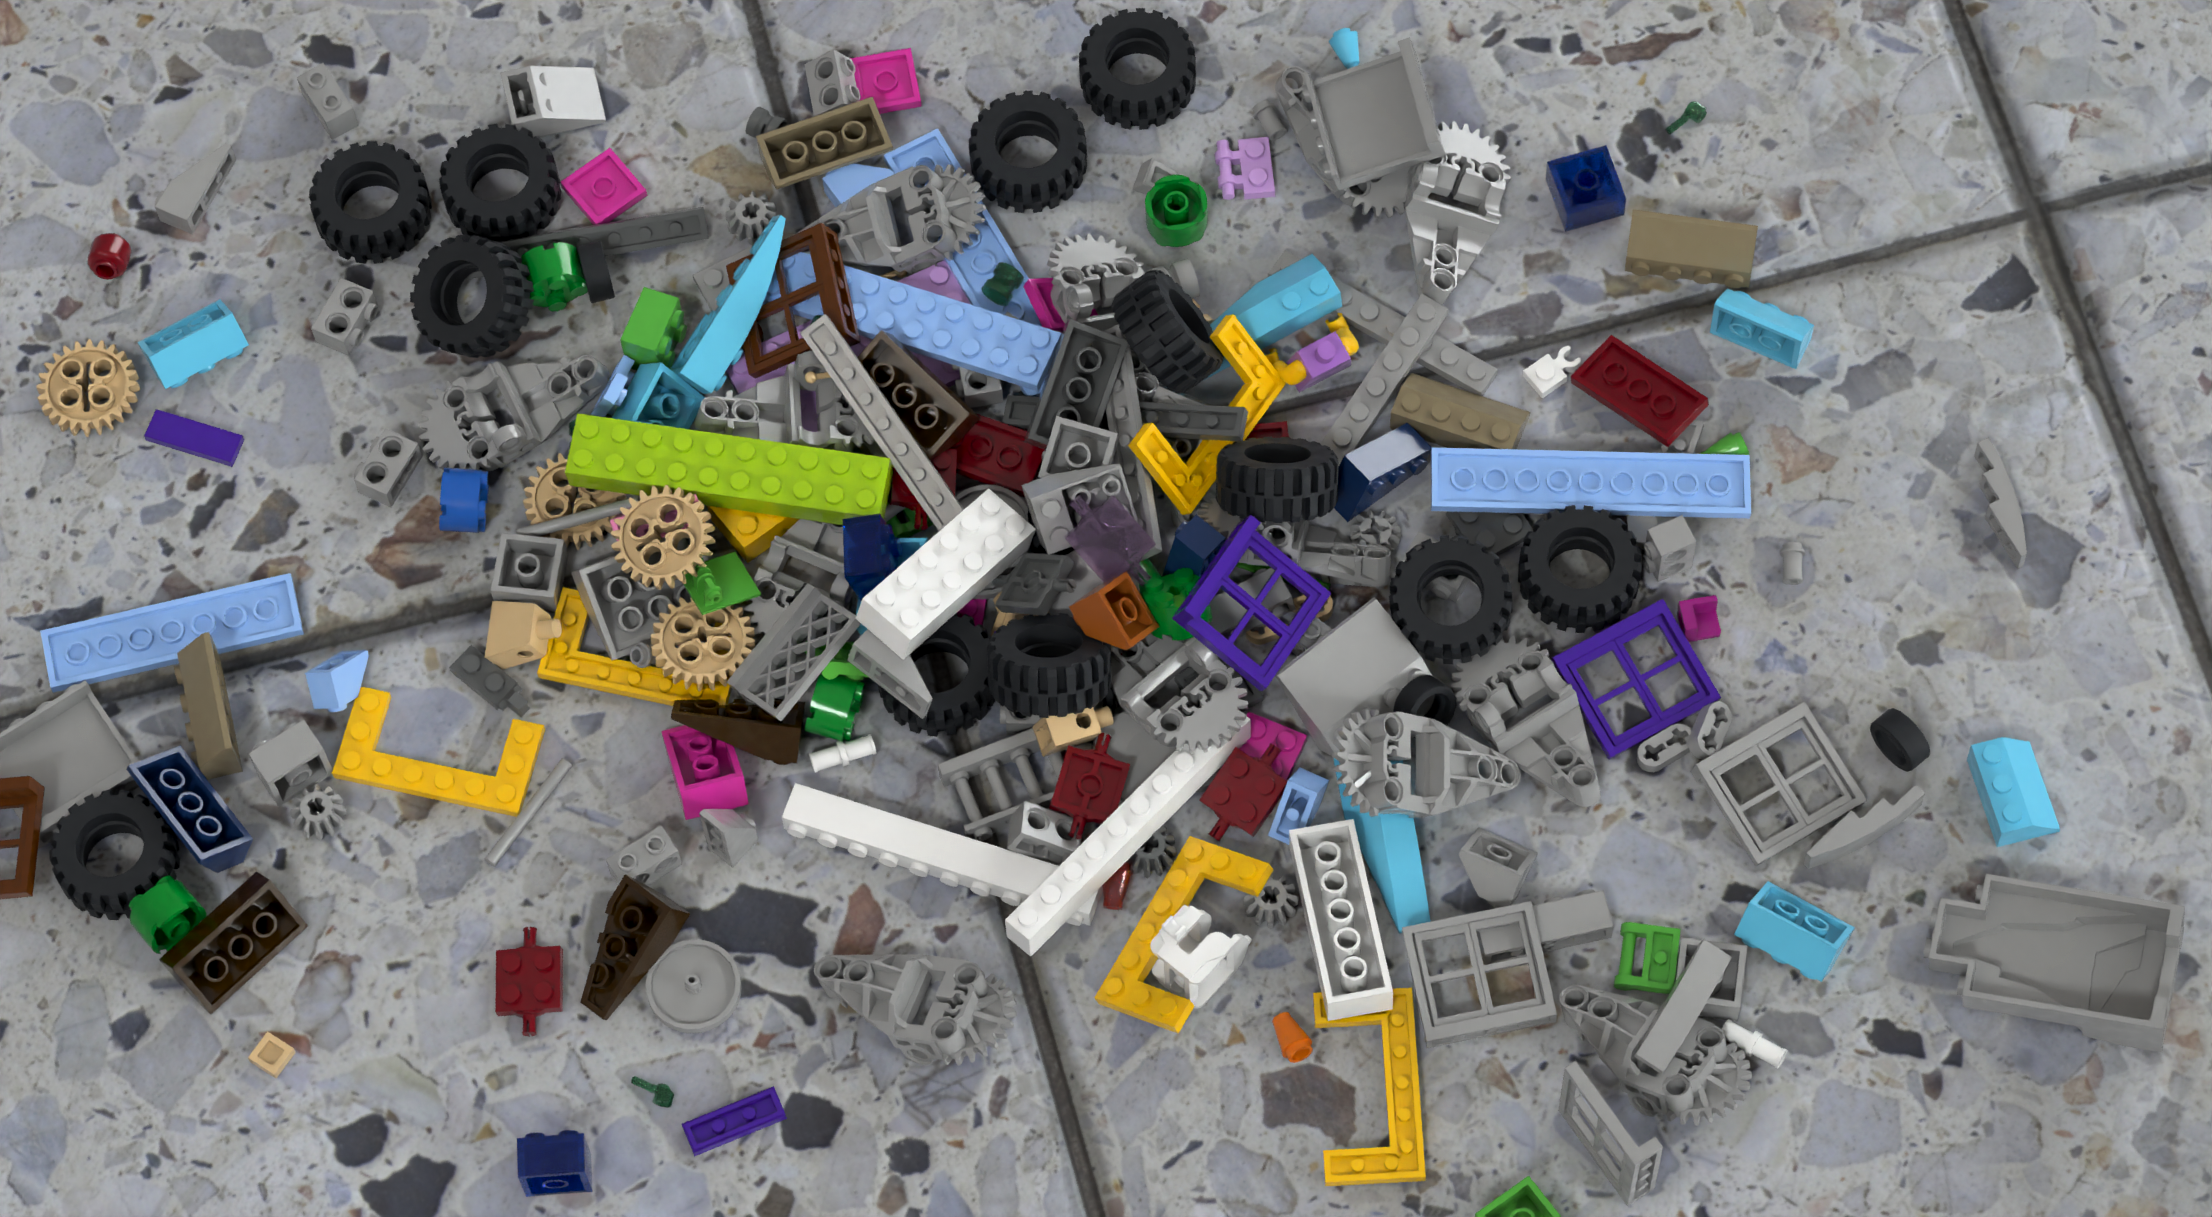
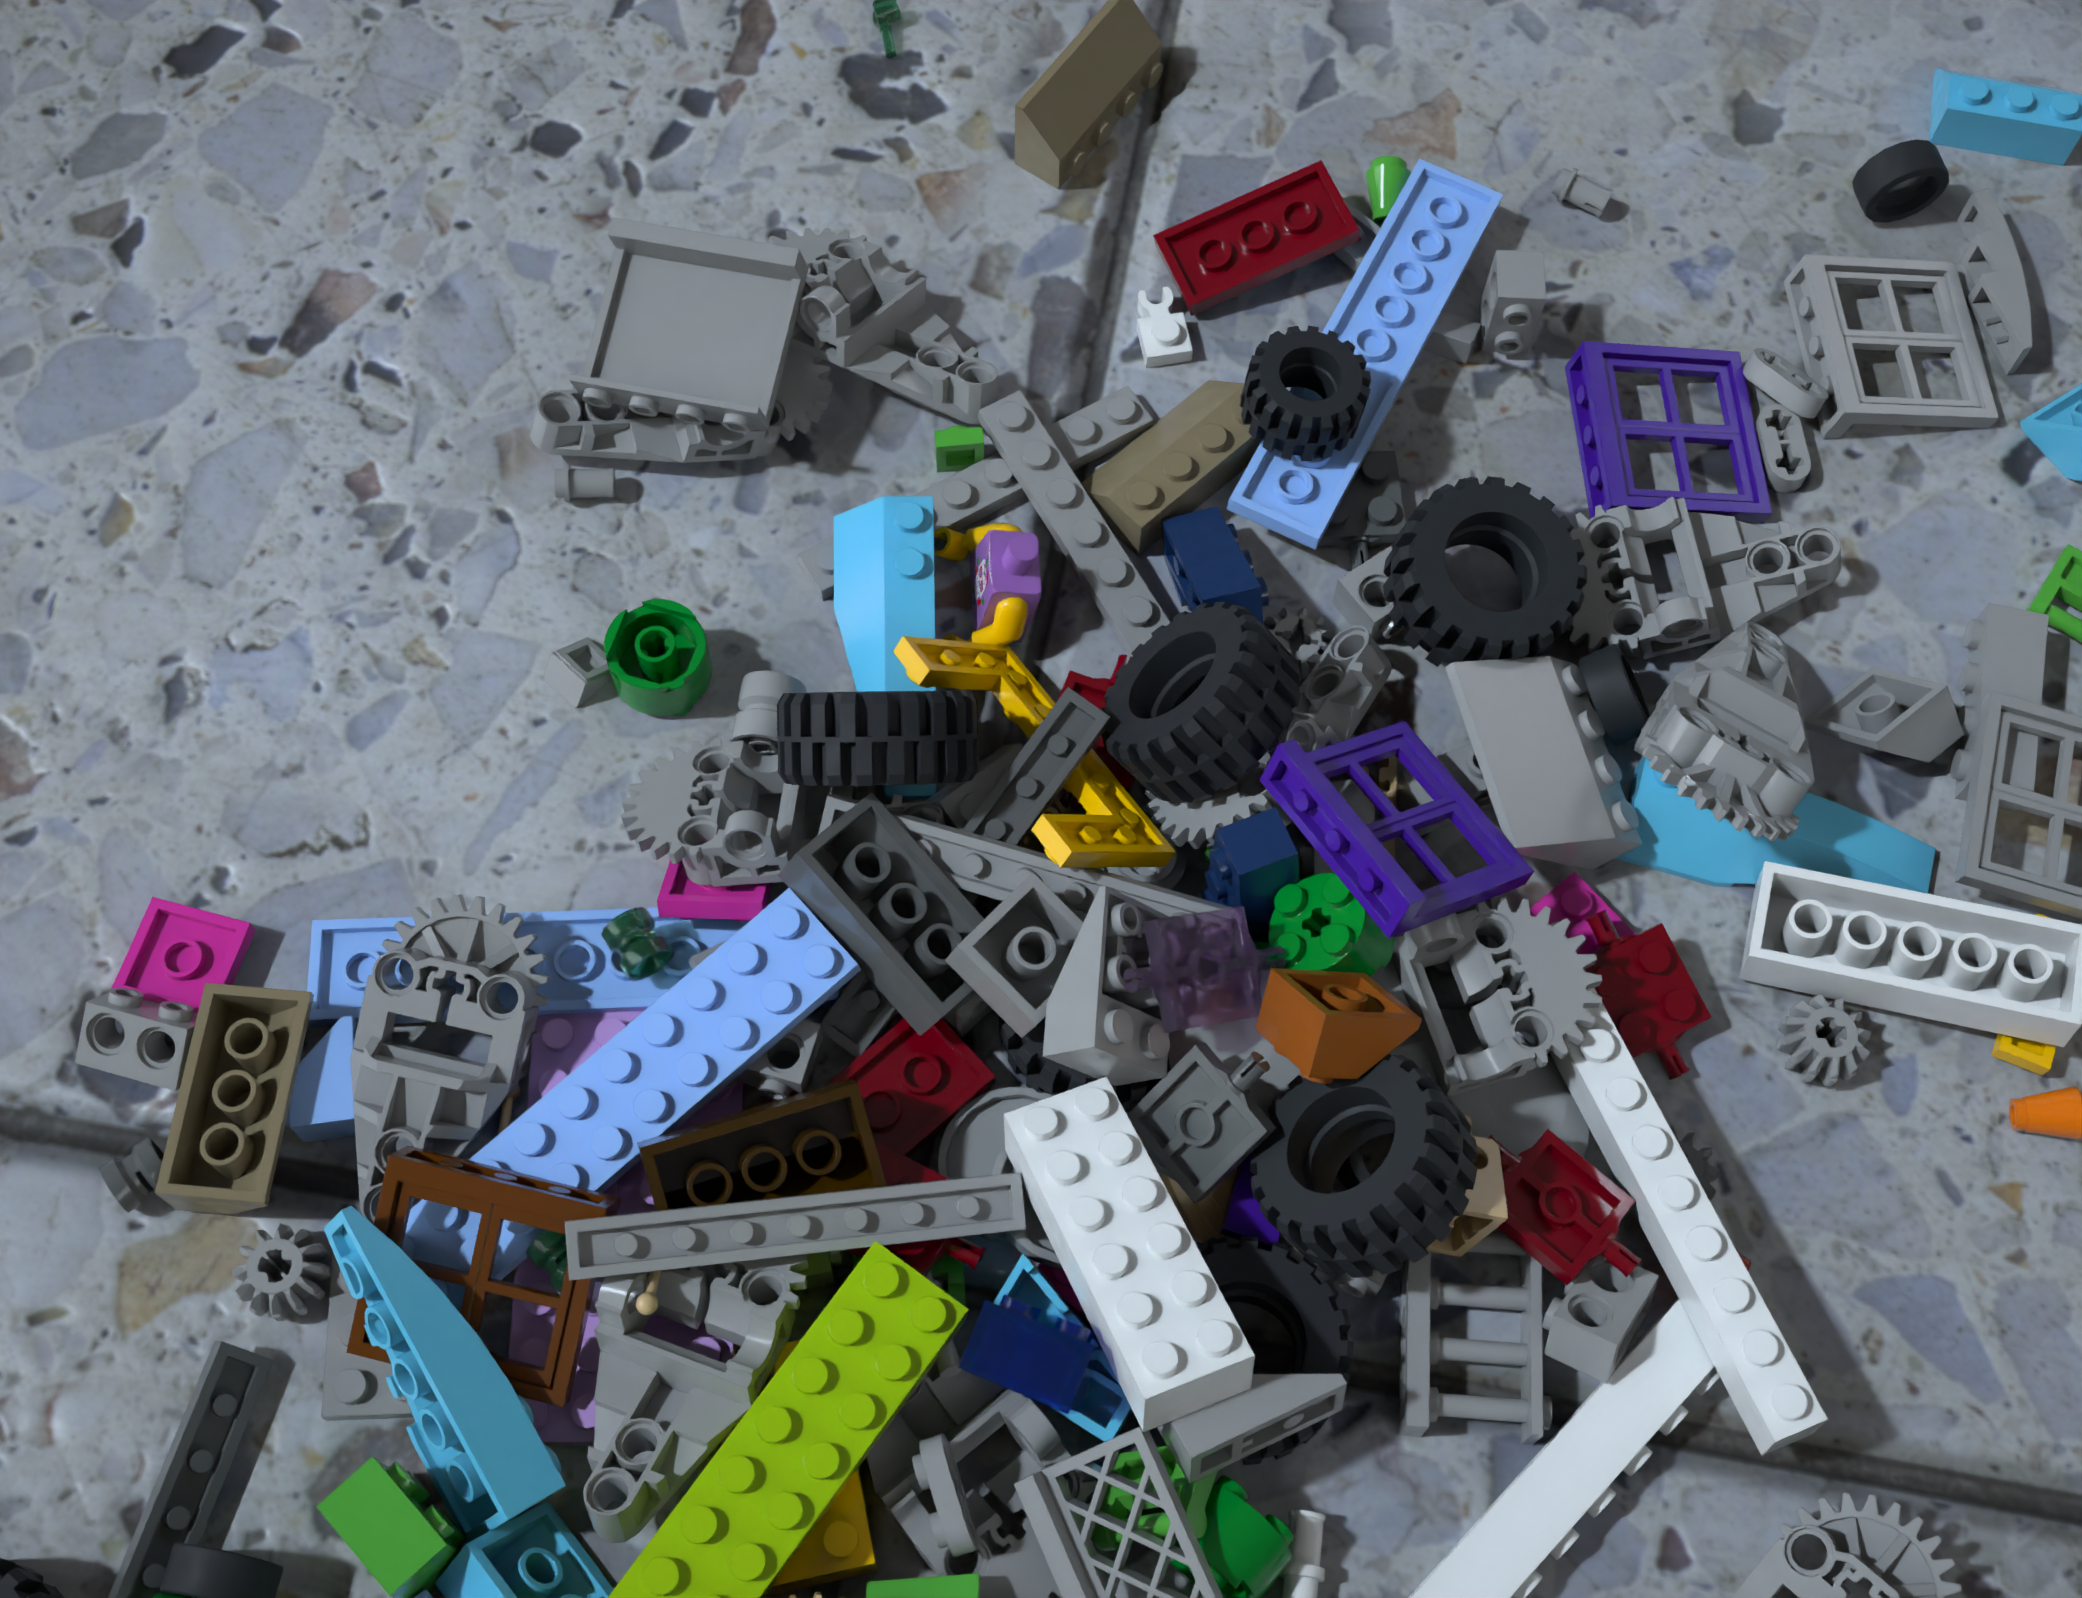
camera: 70 degrees left, 0 degrees up
dark pink plate [560,148,647,225] -> none
black tyre [969,90,1087,213] -> none
black tyre [1079,8,1196,130] -> none
yellow plate [1094,836,1273,1034] -> none
white animal [1150,904,1252,1009] -> none
lavender plate [1215,137,1275,200] -> none
light blue slope [1268,767,1329,845] -> none
medium azure cone [1329,28,1359,69] -> none
black tyre [1518,505,1642,633] -> none
clear blue brick [1546,145,1626,232] -> none
magenta panel [1677,595,1721,642] -> none
medium azure slope [1710,288,1814,369] -> none
none -> light grey plate [912,1433,979,1557]
none -> bright green plate [934,426,984,472]
none -> black tyre [1240,326,1371,461]

